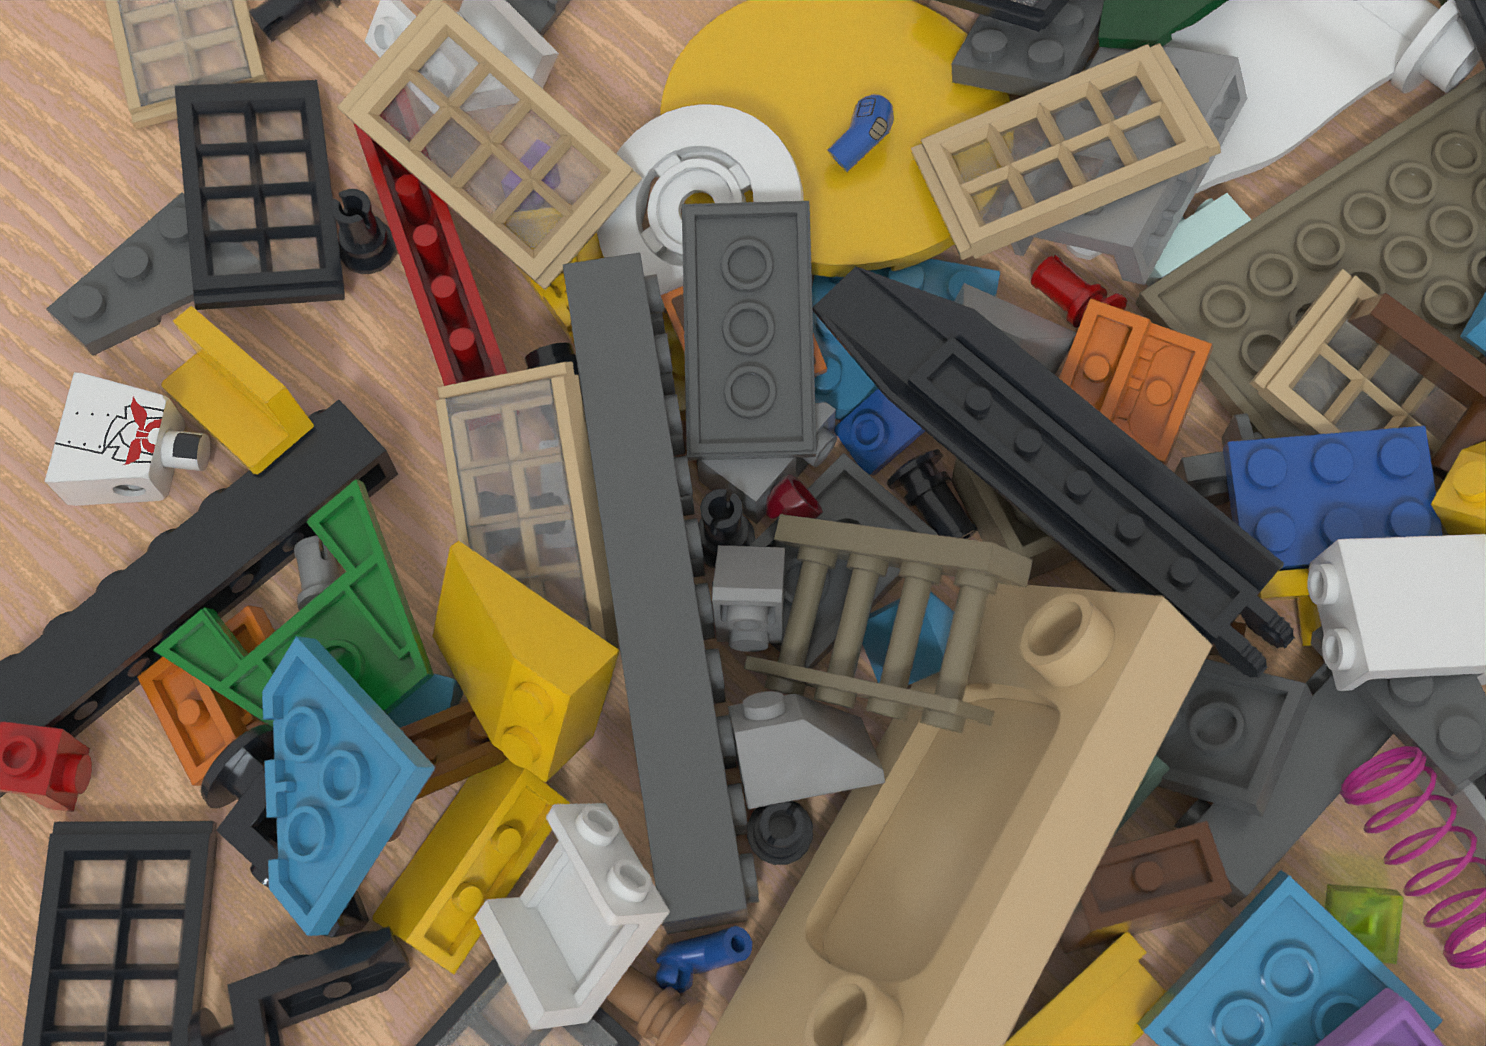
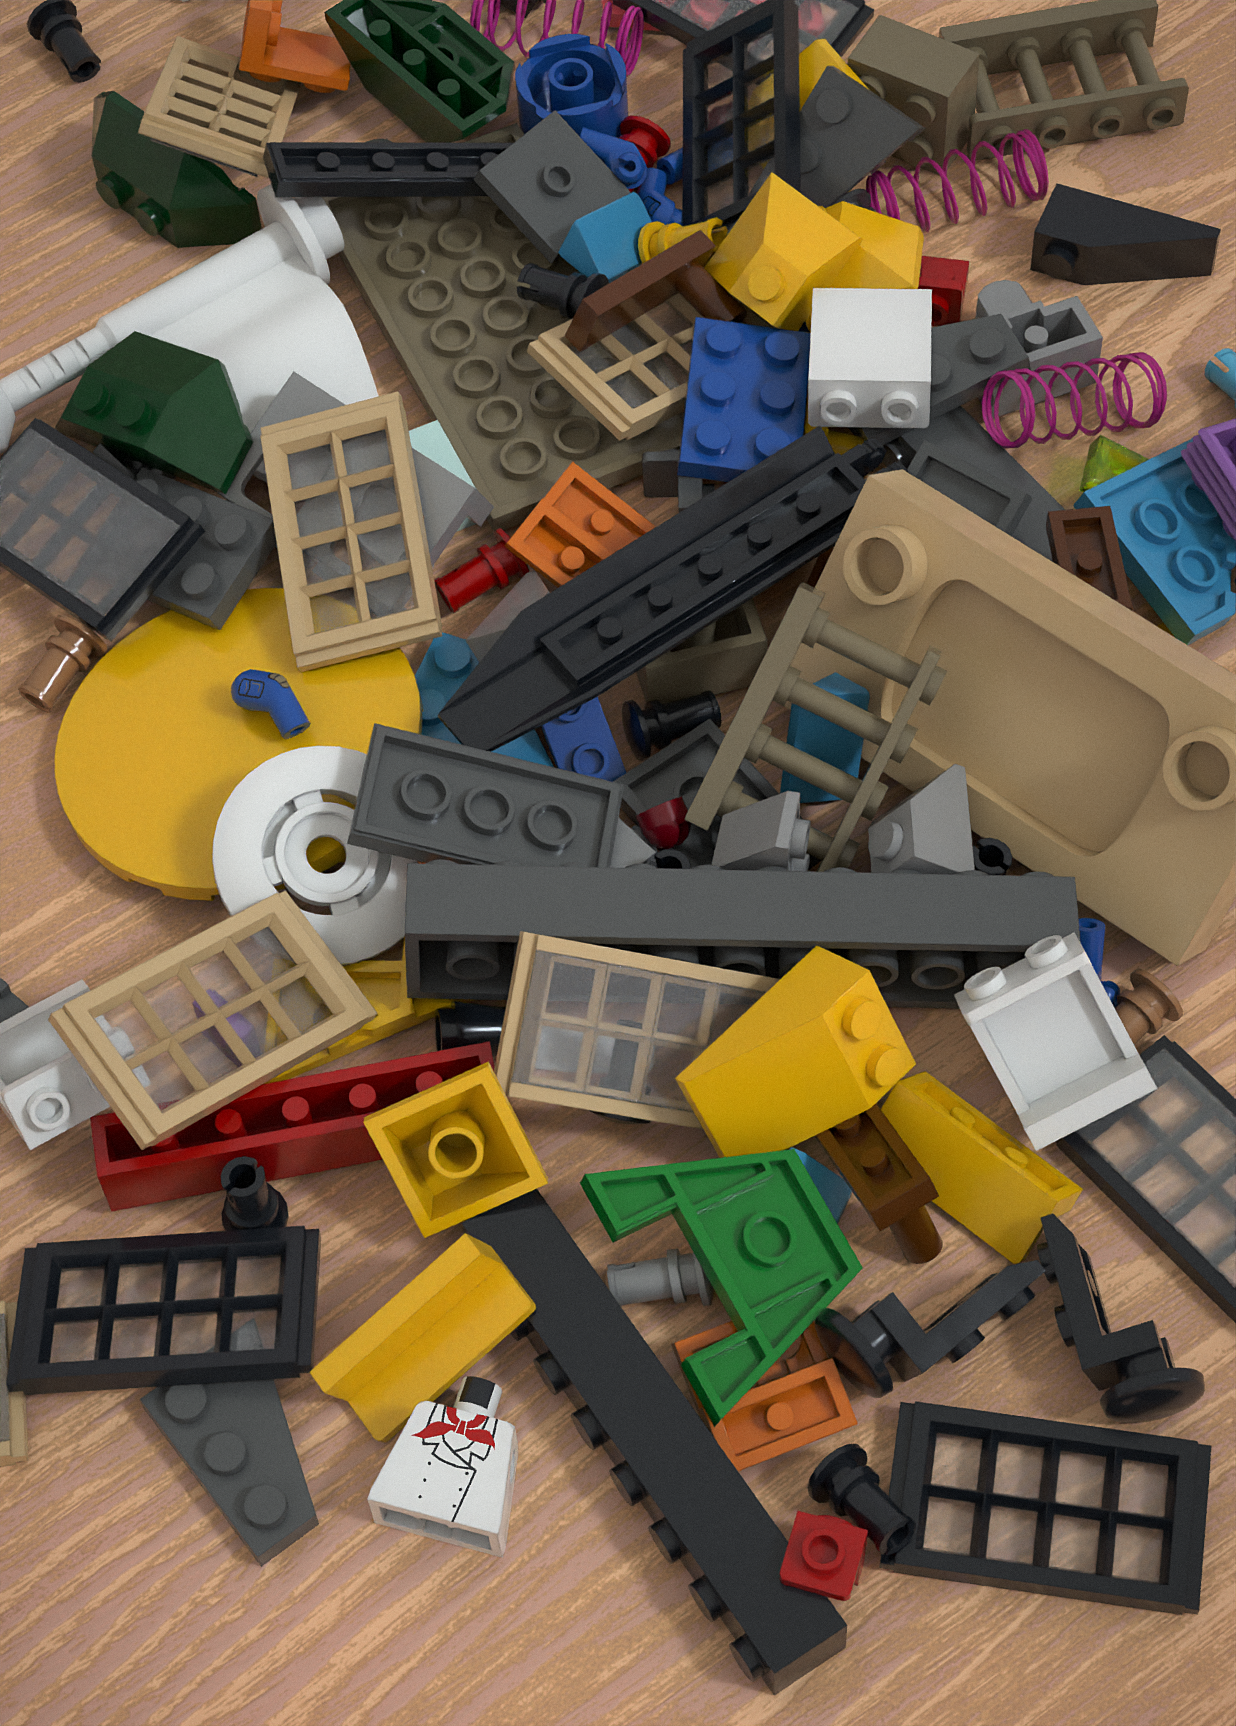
camera: 80 degrees left, 10 degrees down
dark azure plate [262,636,436,936] -> none
none -> yellow slope [363,1061,548,1238]
none -> black pin [517,263,609,319]
none -> black pin [807,1444,916,1555]

